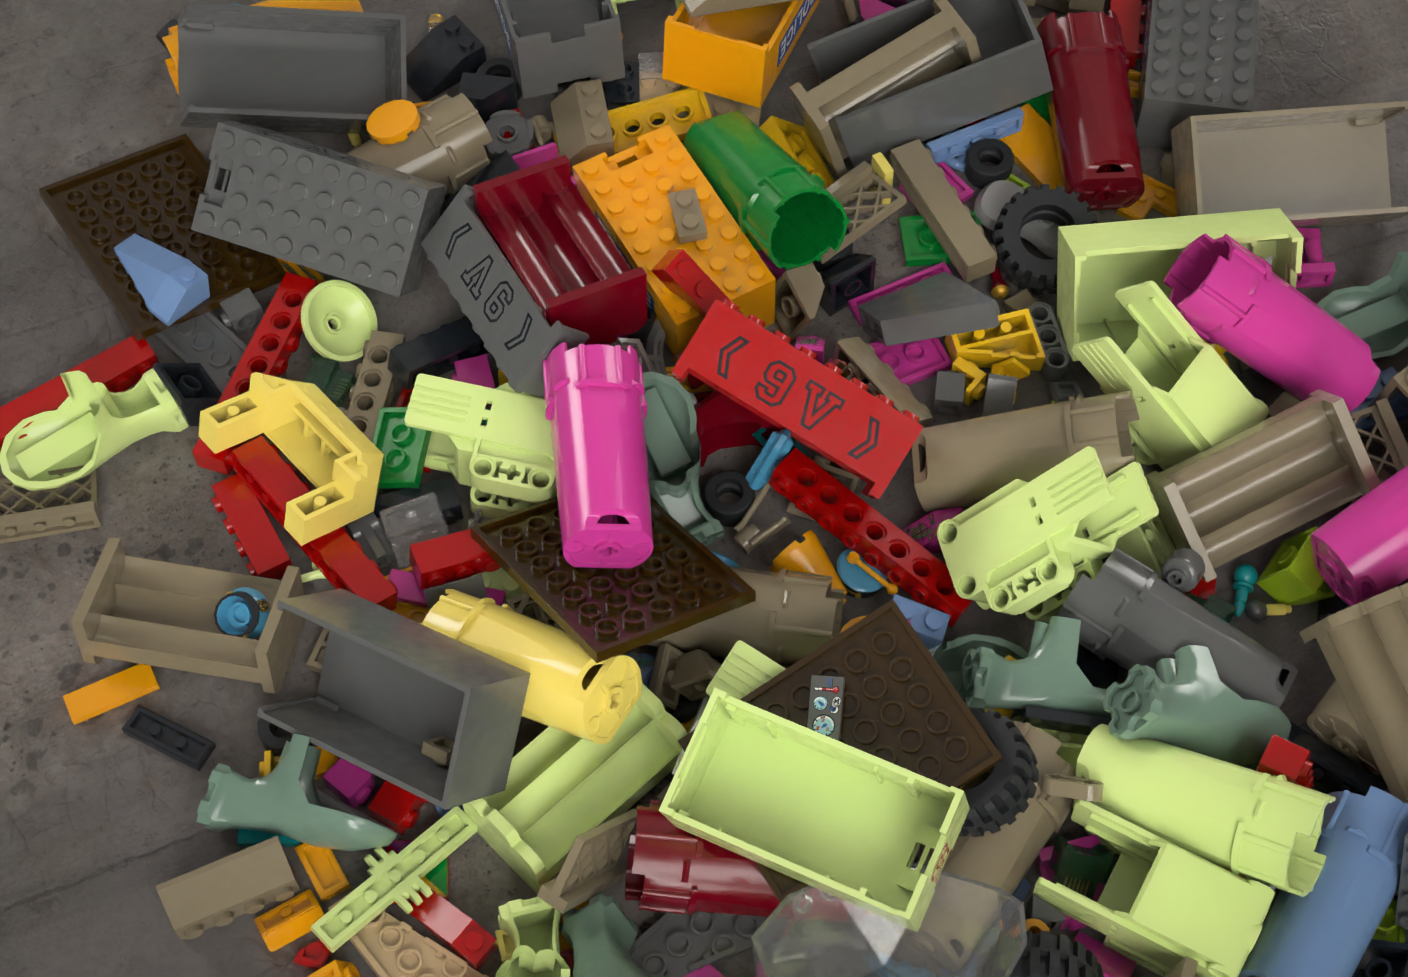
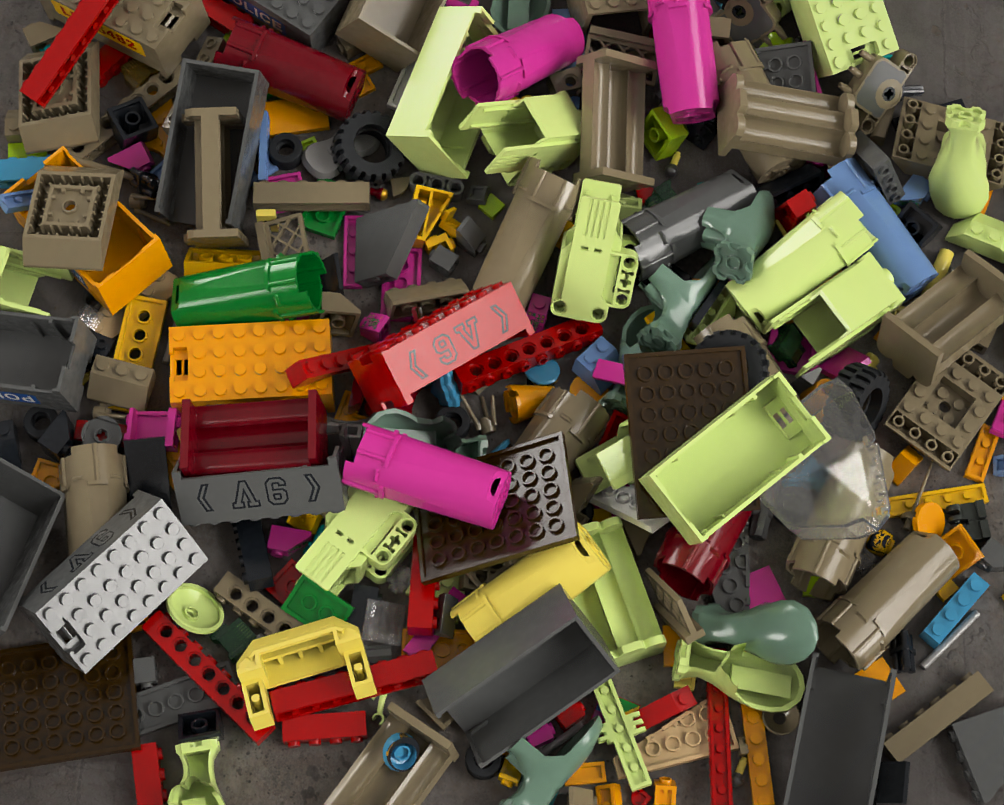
camera: 70 degrees left, 10 degrees up
medium blue wedge [114,234,210,326] -> none
light orange tile [366,100,421,145] -> none
dark tan plate [421,735,455,765] -> none
dark tan plate [668,188,707,244] -> none
tile [807,675,845,741] -> none
light orange hinge [847,551,898,595] -> none
dark tan beam [1040,773,1104,802] -> none
dark grey head [1161,548,1205,593] -> none
teal bar [1233,564,1258,617] -> none

